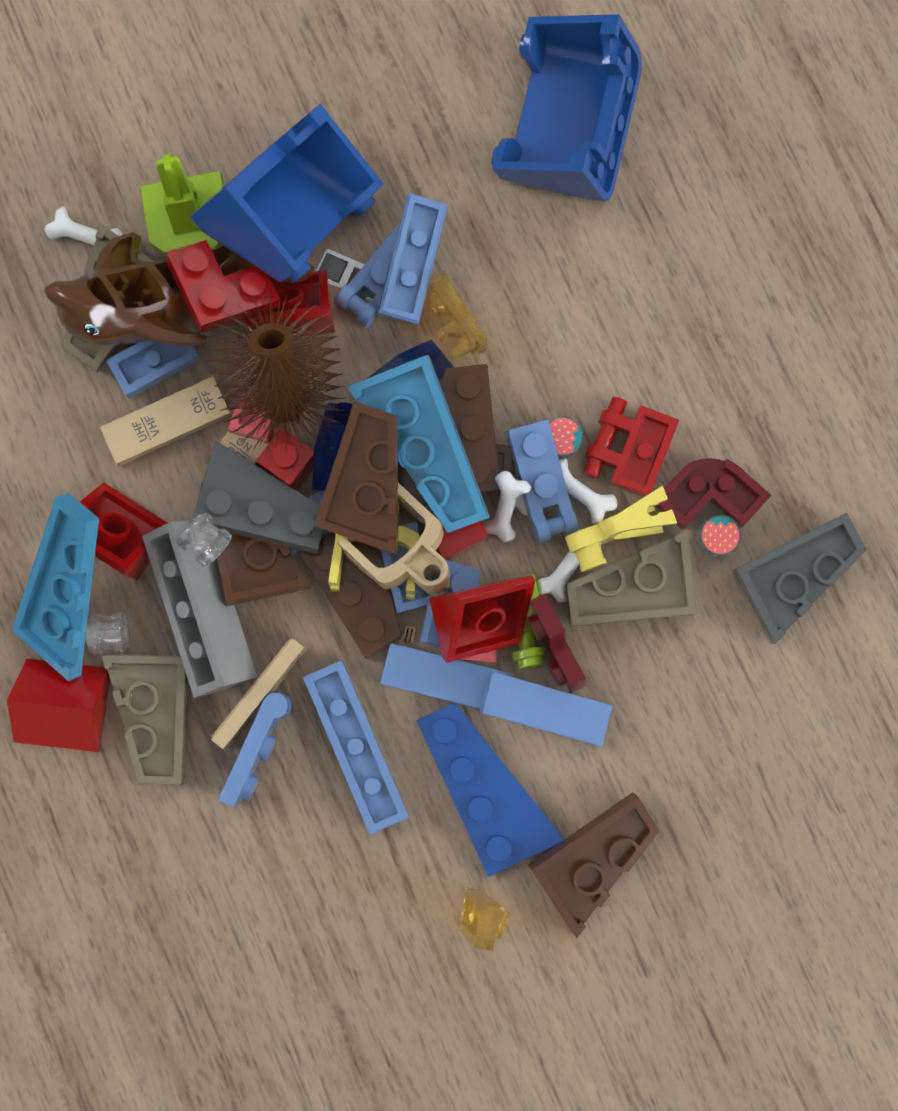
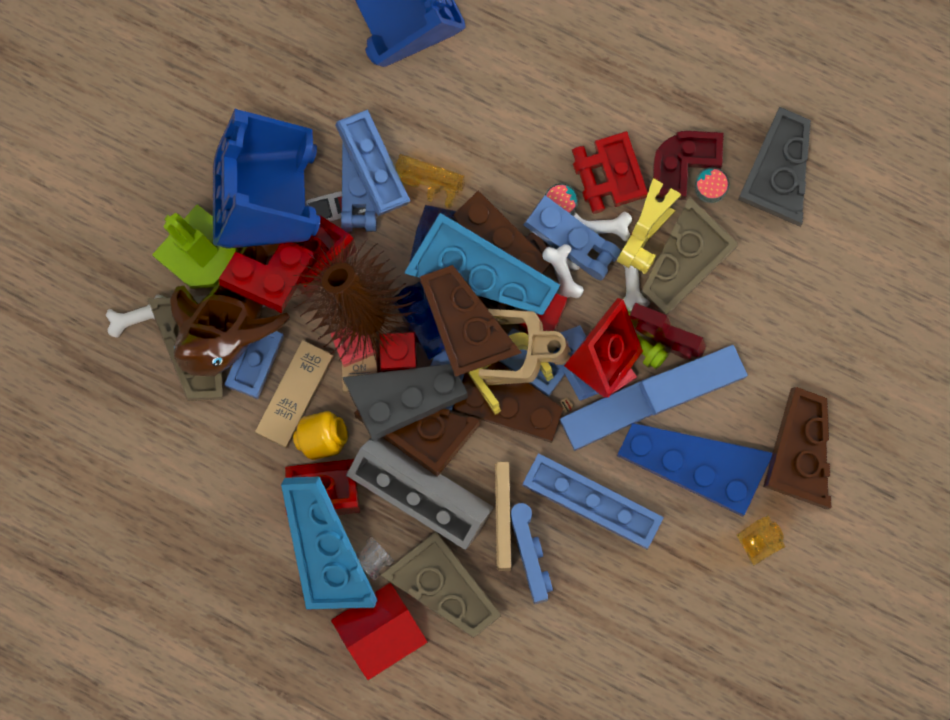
camera: 35 degrees left, 5 degrees down
clear wheel [176,512,232,567] -> none
none -> yellow head [293,411,348,460]

